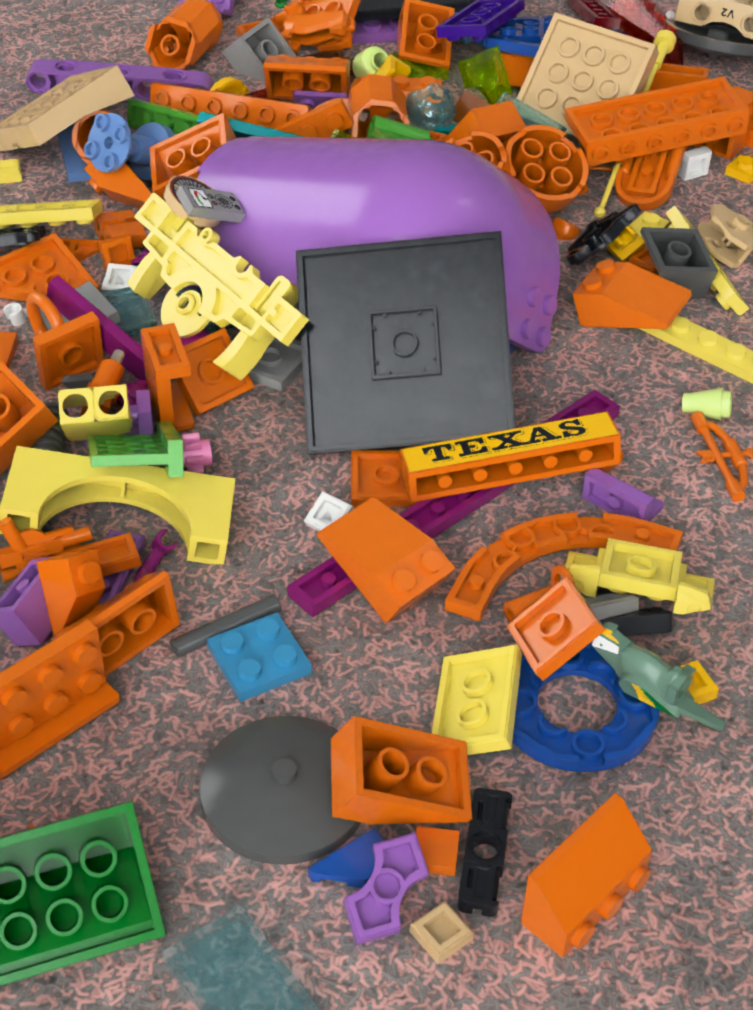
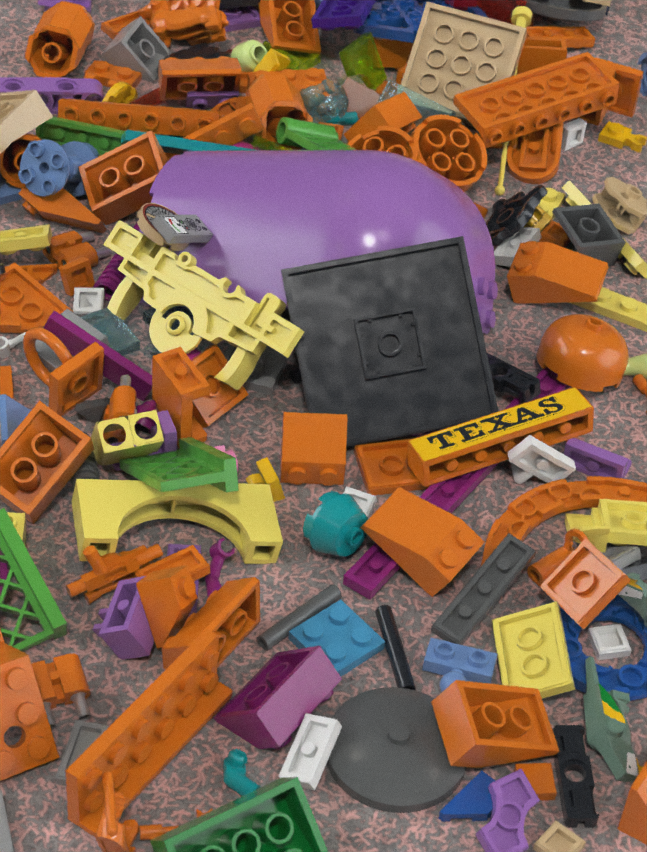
camera: 15 degrees left, 0 degrees up
none -> orange plate [84,60,142,88]
none -> magenta slope [214,646,342,749]
none -> teal arm [223,749,261,796]
none -> yellow tile [246,457,285,502]
none -> white plate [278,713,342,790]
none -> orange slope [280,412,347,486]
none -> teal cone [303,491,368,557]
none -> black piece [375,605,416,691]
none -> medium blue plate [422,638,498,692]
none -> dark grey tile [431,533,536,645]
none -> black piece [487,353,541,404]
none -> white plate [494,227,541,268]
none -> white plate [508,435,576,484]
none -> orange plate [525,26,596,49]
none -> orange cylinder [536,314,629,392]
none -> sand green animal [583,656,643,782]
none -> white tile [587,624,631,660]

